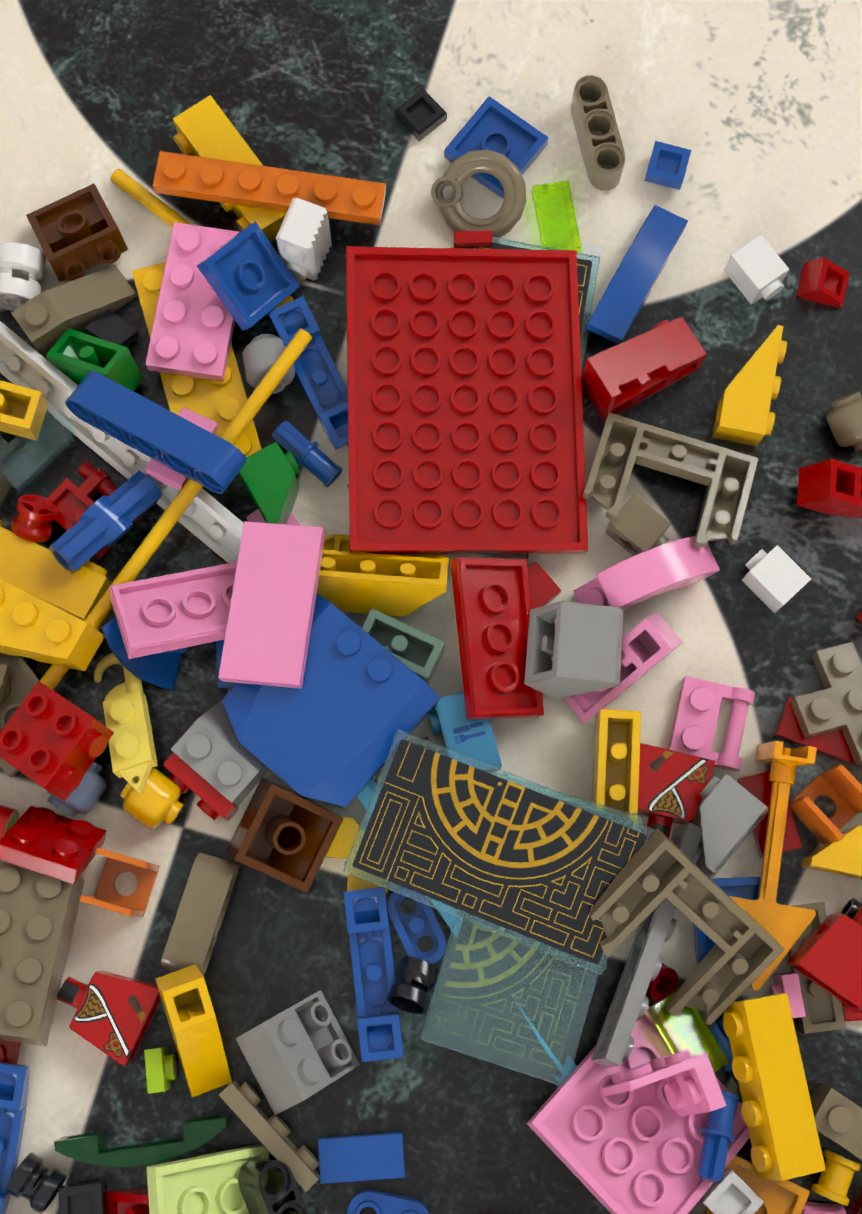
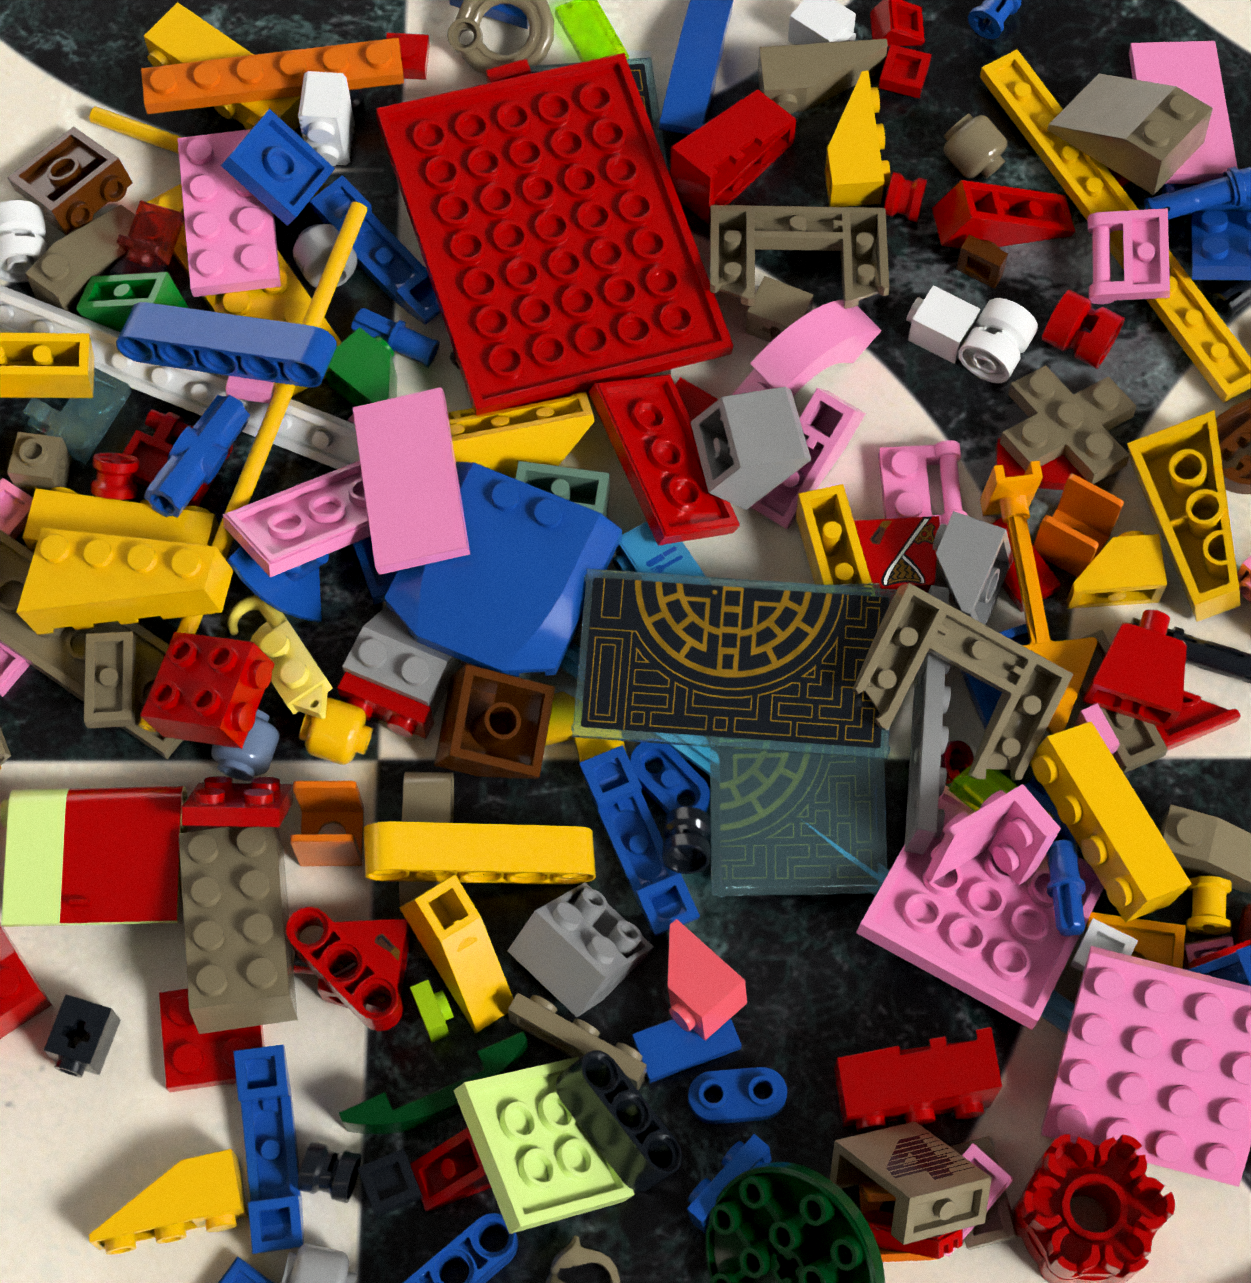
camera: 15 degrees left, 10 degrees down
none -> clear red bracket [116,200,184,267]
none -> red beam [286,907,403,1031]
none -> yellow beam [364,821,596,884]
none -> red plate [386,33,430,80]
none -> coral slope [668,919,747,1041]
none -> dark tan slope [758,39,888,114]
none -> red plate [879,44,932,98]
none -> red wheel [884,172,927,222]
none -> reddish brown plate [956,234,1008,289]
none -> white wheel [958,298,1038,383]

